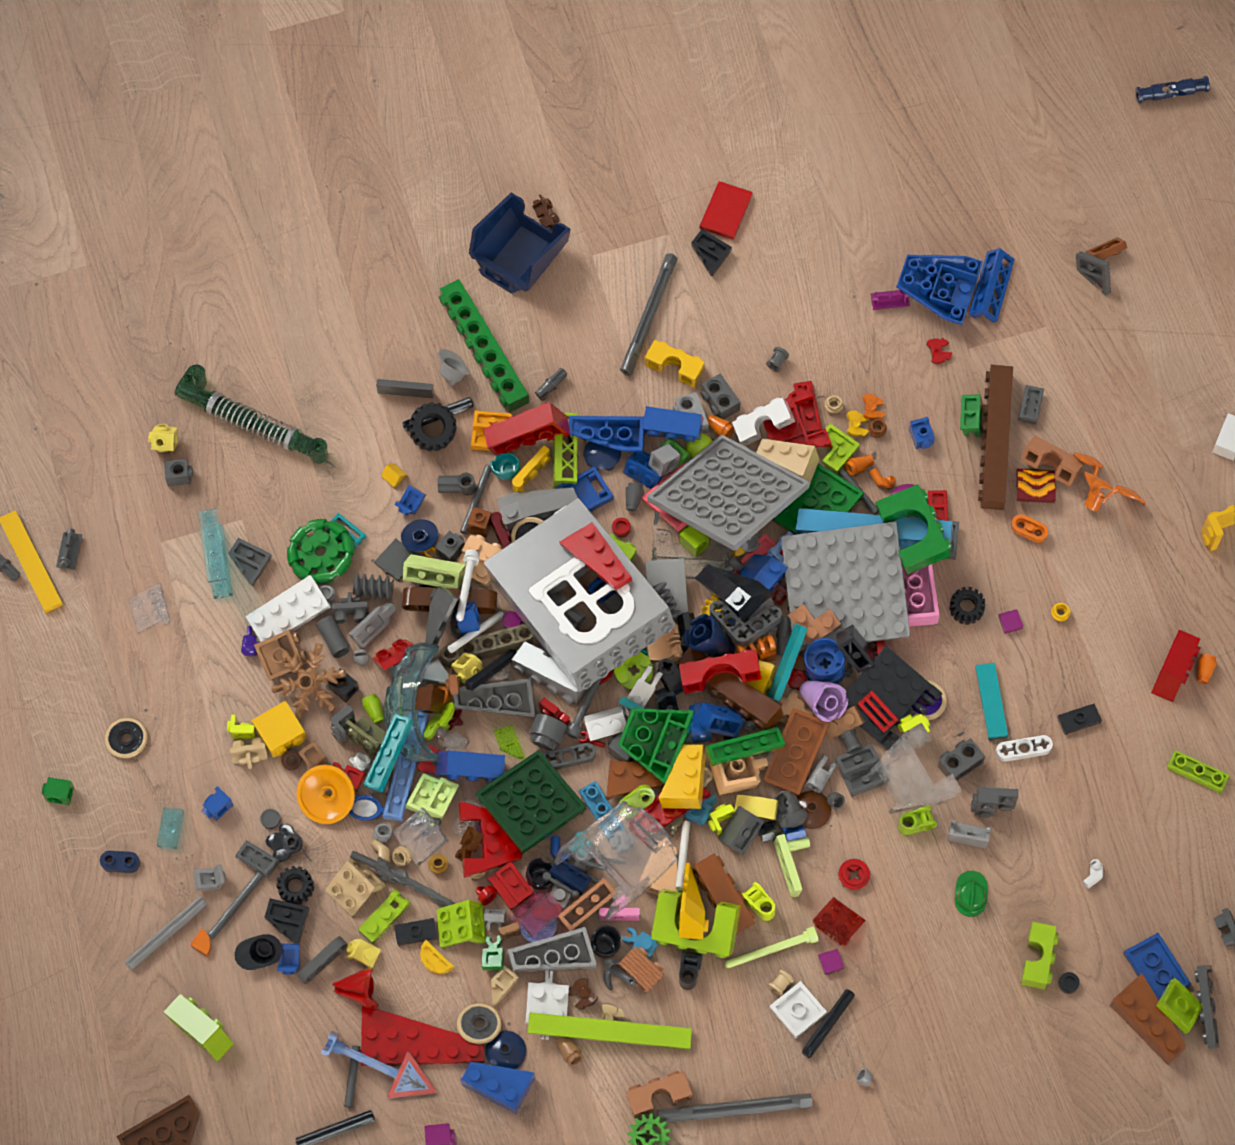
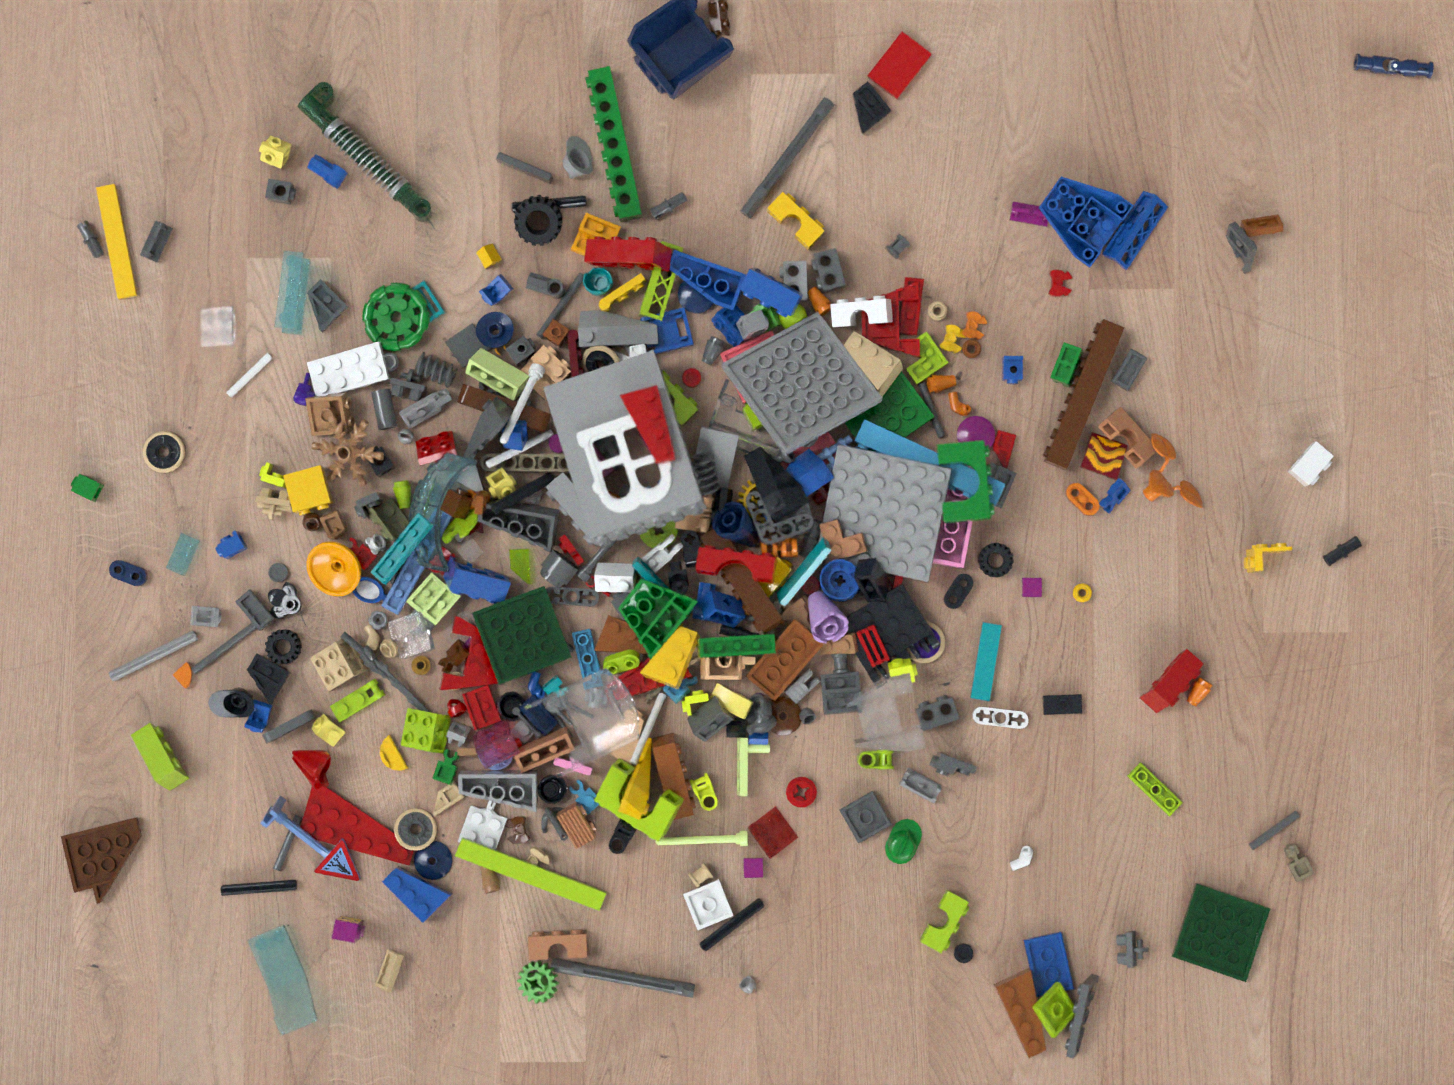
camera: 15 degrees right, 20 degrees up
black plate [394,918,437,946] -> none
none -> white bar [226,353,272,398]
none -> blue piece [307,154,348,189]
none -> dark grey plate [839,791,892,844]
none -> black plate [943,574,973,609]
none -> blue plate [1099,478,1131,514]

